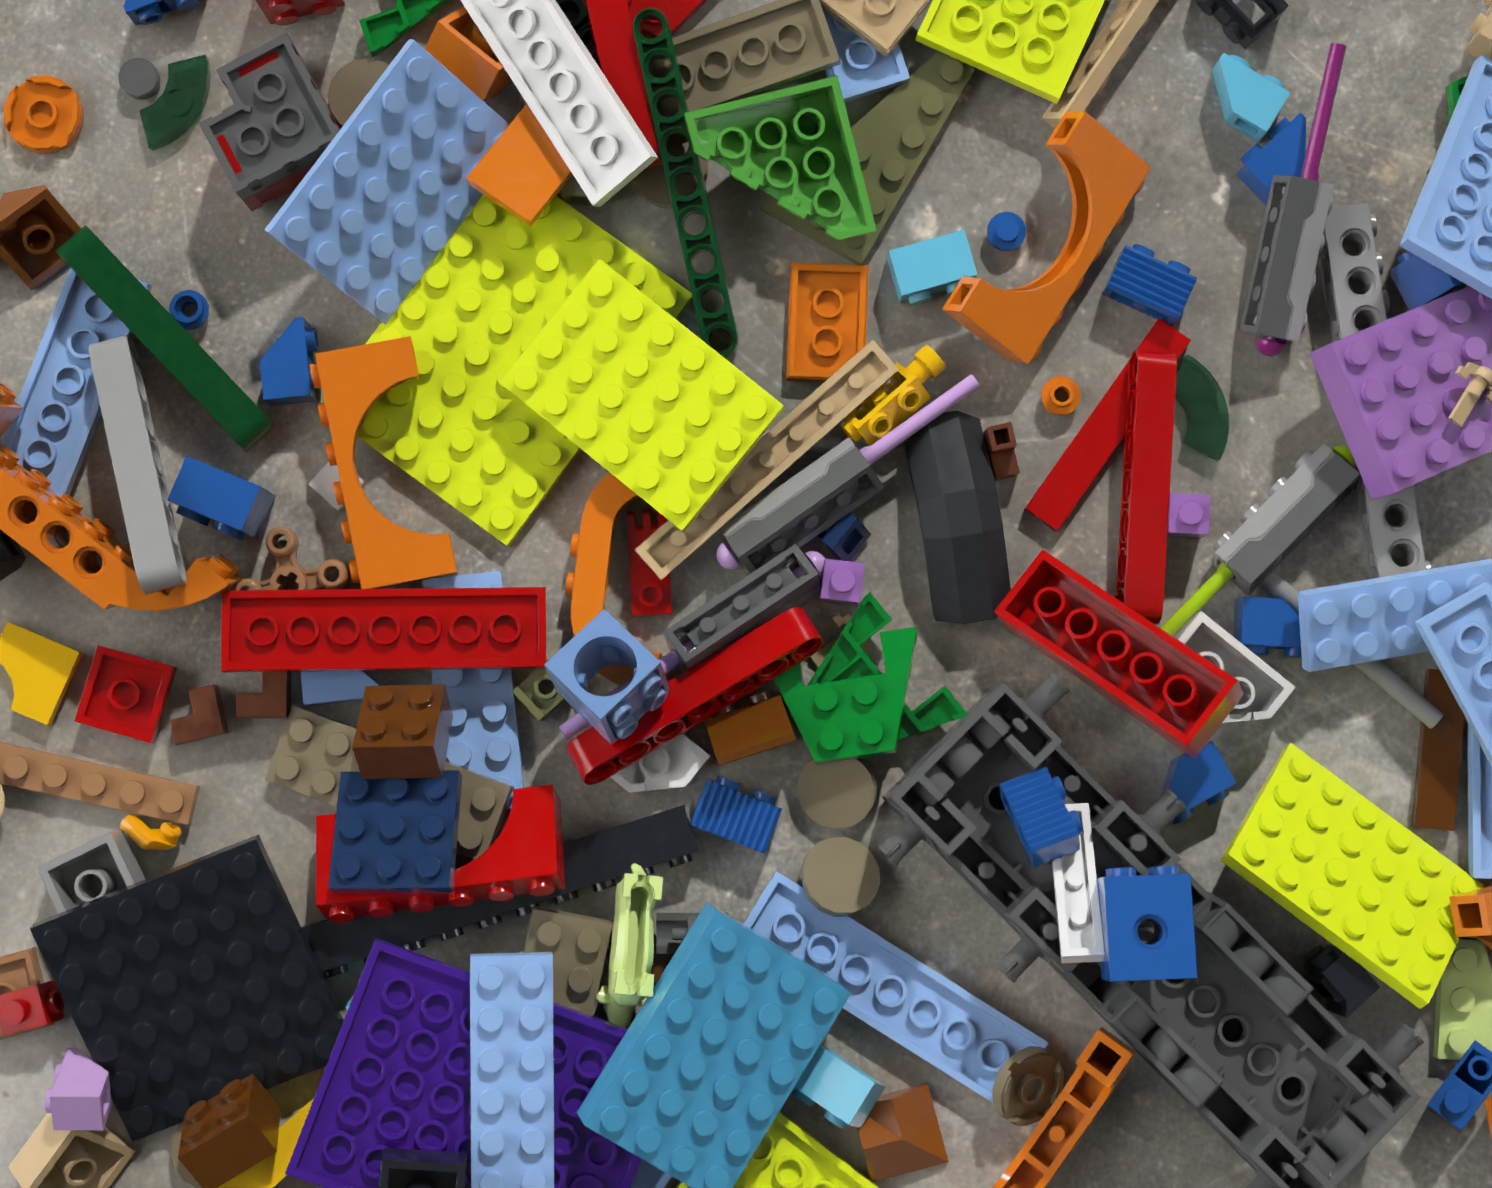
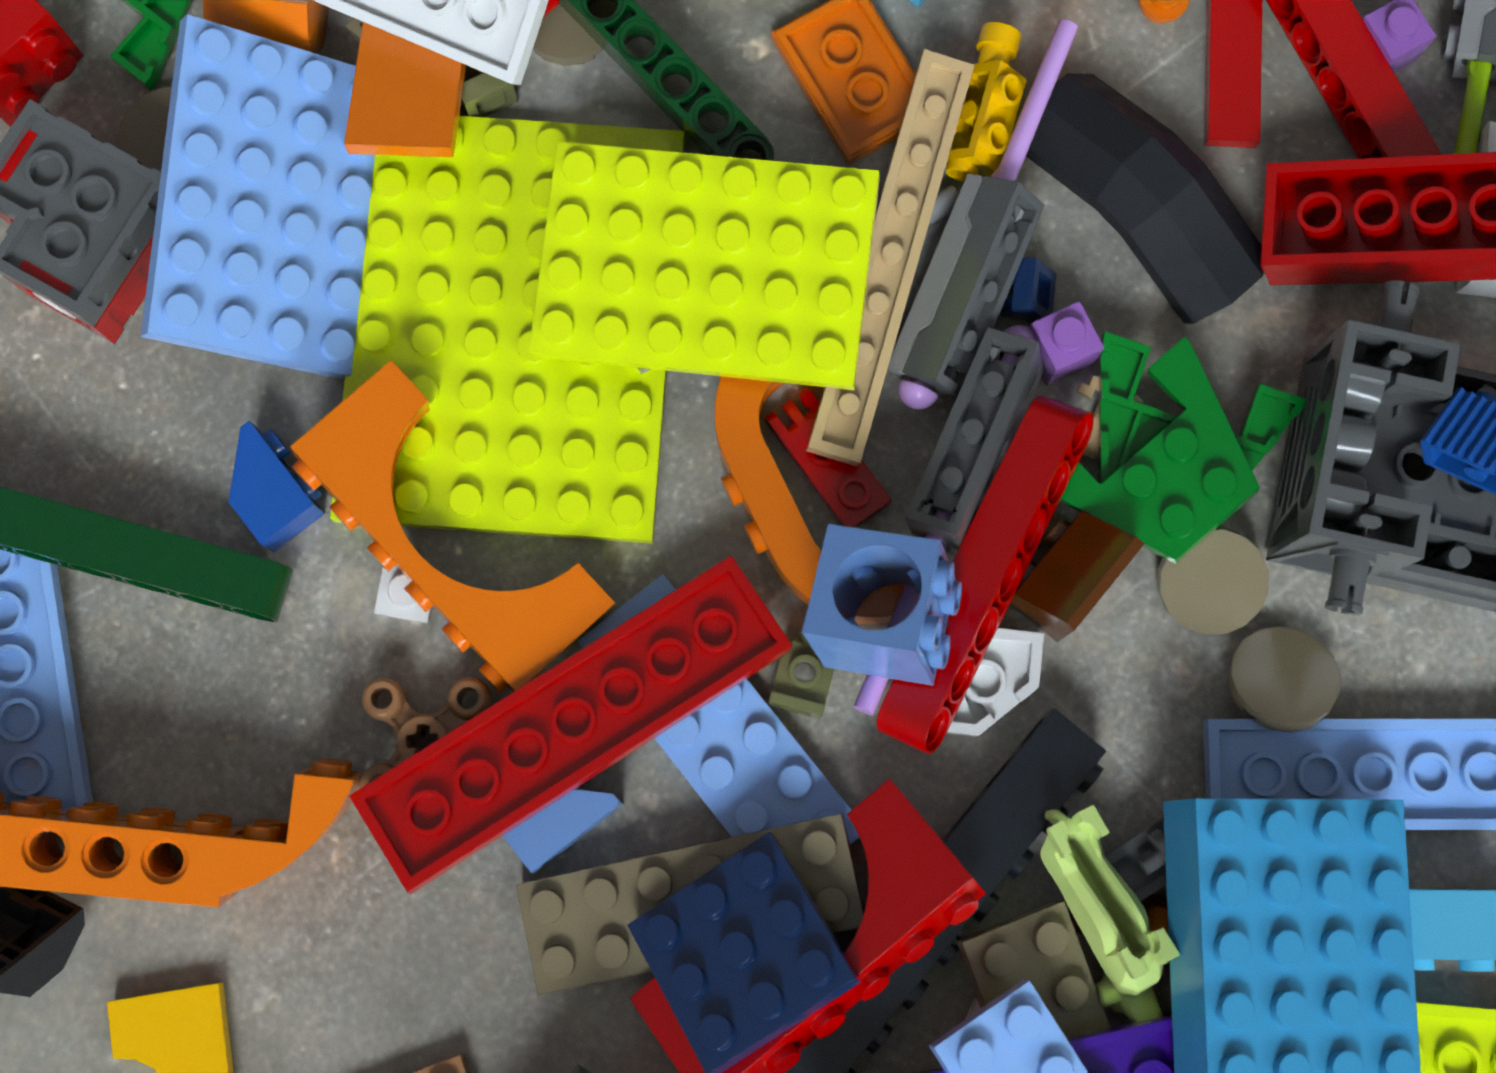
camera: 30 degrees left, 5 degrees down
red plate [74,645,177,743] -> none
light grey beam [88,334,187,595] -> none
blue brick [167,456,276,541] -> none
blue plate [169,290,209,330] -> none
copper piece [169,684,228,745] -> none
copper piece [236,672,292,718] -> none
reddish brown brick [352,684,453,779] -> none
blue brick [690,775,782,854] -> none
copper piece [983,422,1020,481] -> none

